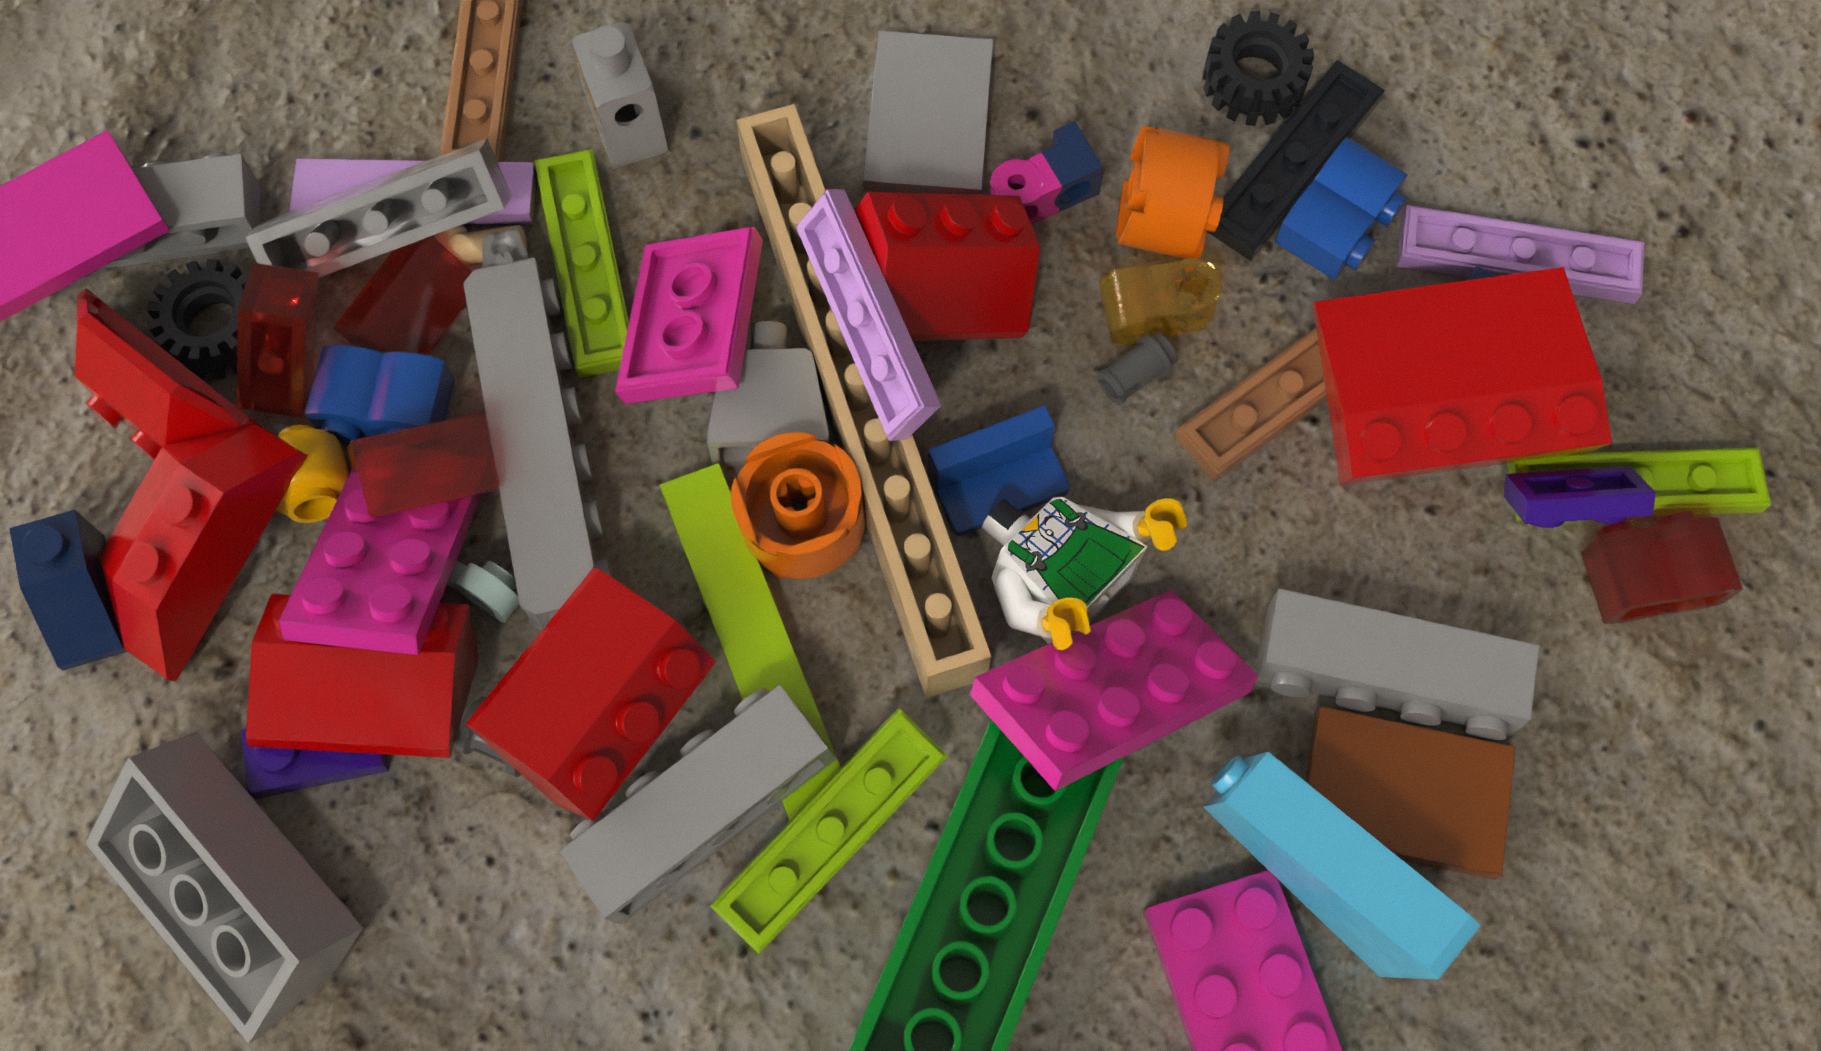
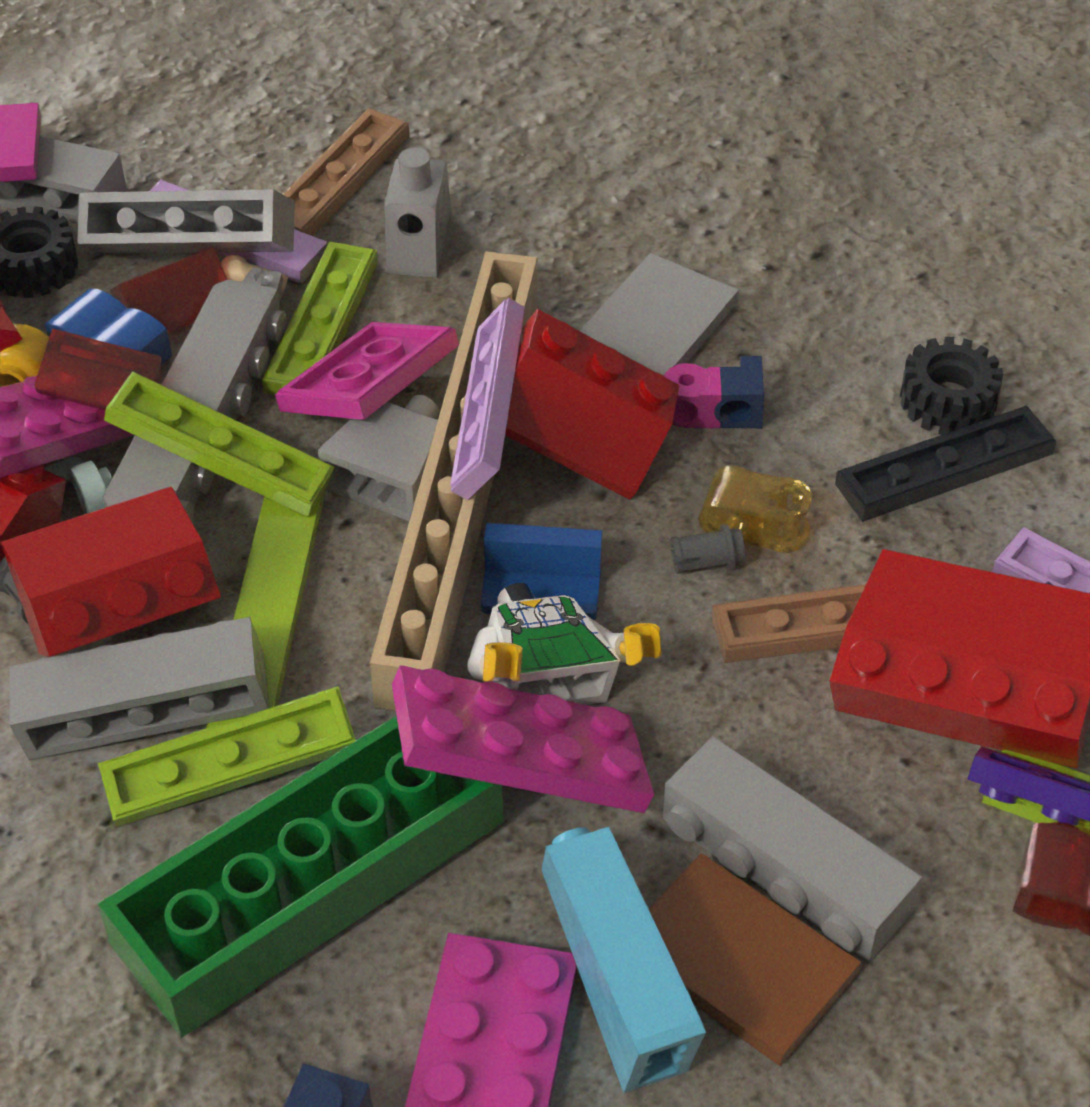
camera: 30 degrees right, 20 degrees down
clear red brick [237,262,319,417] -> none
orange brick [731,432,866,579] -> none
orange brick [1116,126,1230,260] -> none
blue brick [1275,137,1408,280] -> none
none -> lime tile [104,371,335,517]

